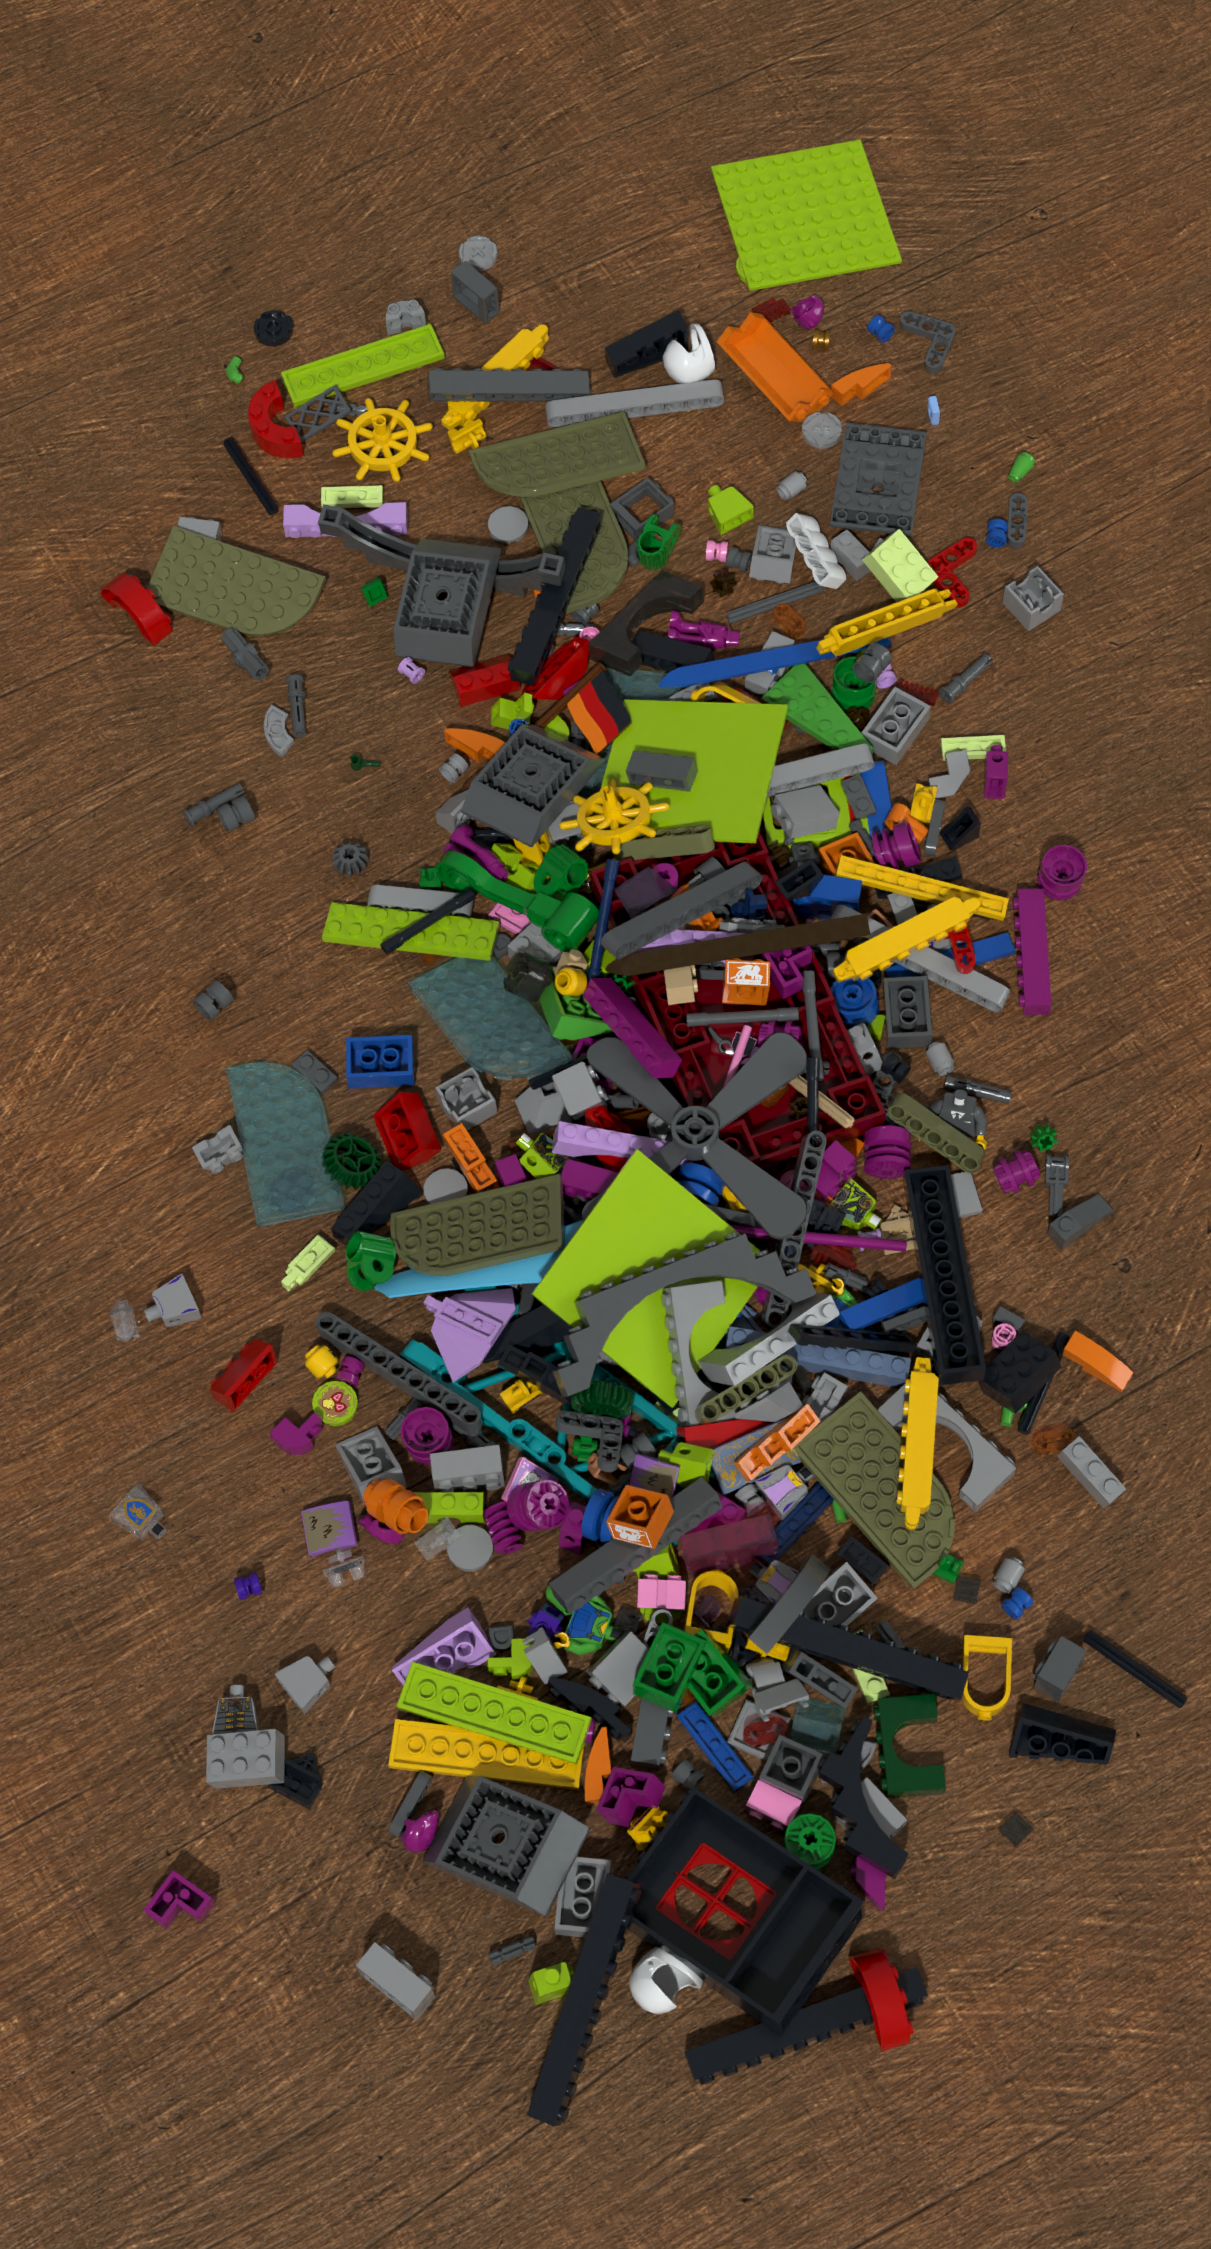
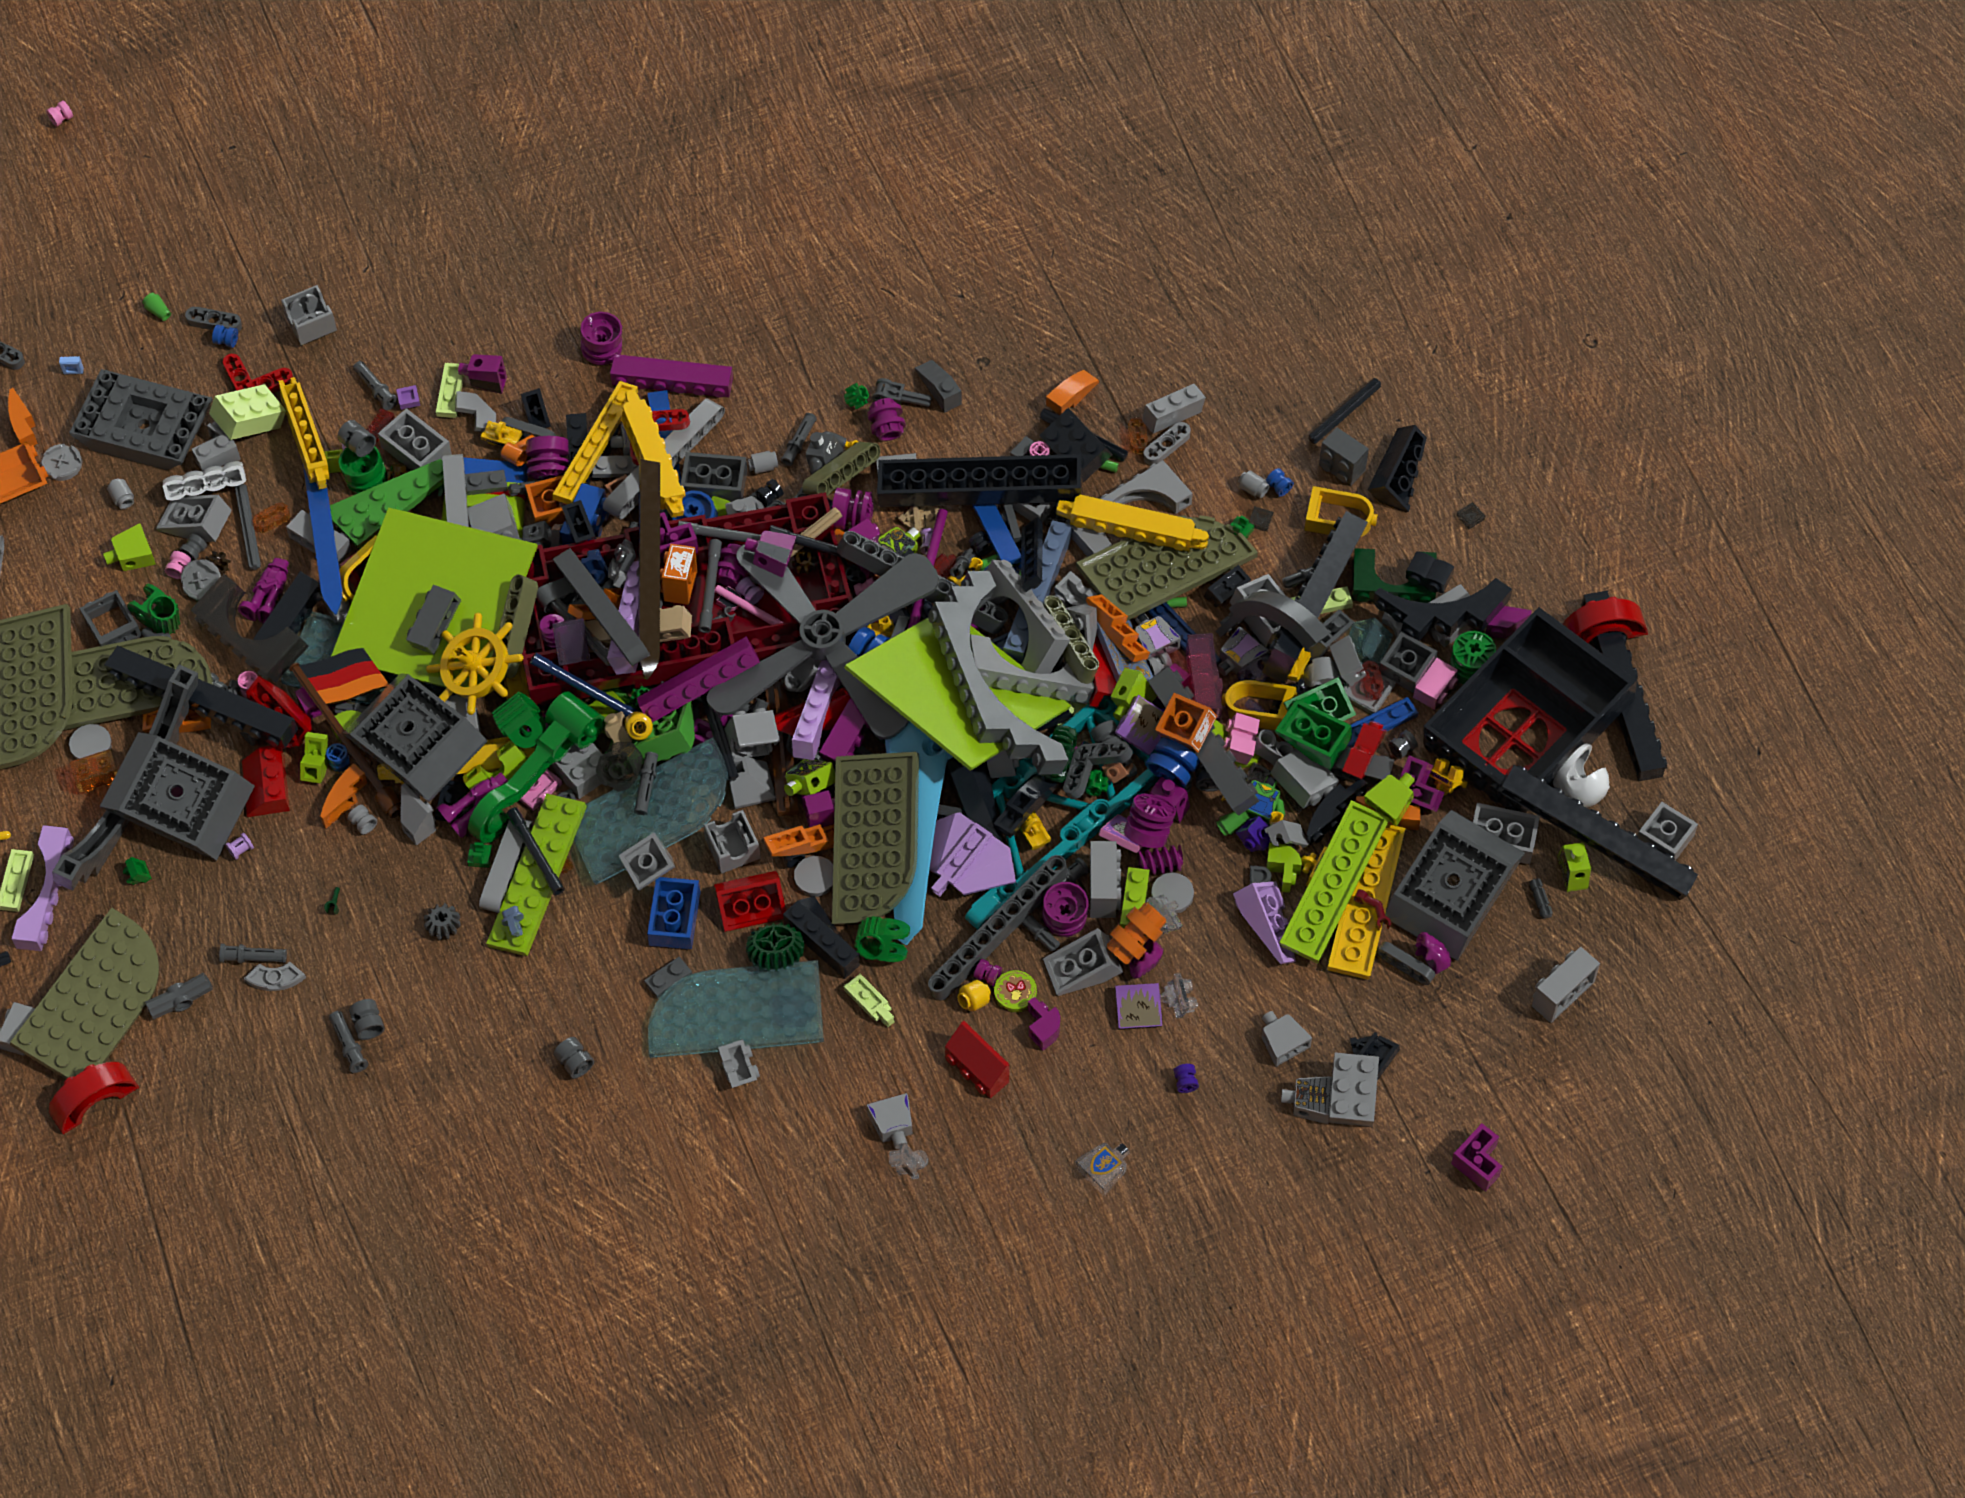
camera: 85 degrees left, 5 degrees down
none -> clear orange brick [69,749,118,793]
none -> light grey tile [181,560,221,600]
none -> medium lavender plate [396,385,420,410]
none -> sand blue piece [502,906,524,937]
none -> light grey slope [618,832,675,890]
none -> dark grey pin [634,752,658,816]
none -> magenta torso [744,530,796,578]
none -> light grey beam [1144,422,1191,465]
none -> red arch [1342,721,1387,779]
none -> dark red arm [1354,889,1391,931]
none -> lime torso [1364,772,1415,826]
none -> black brick [1405,551,1454,593]
none -> light grey brick [1638,802,1698,861]

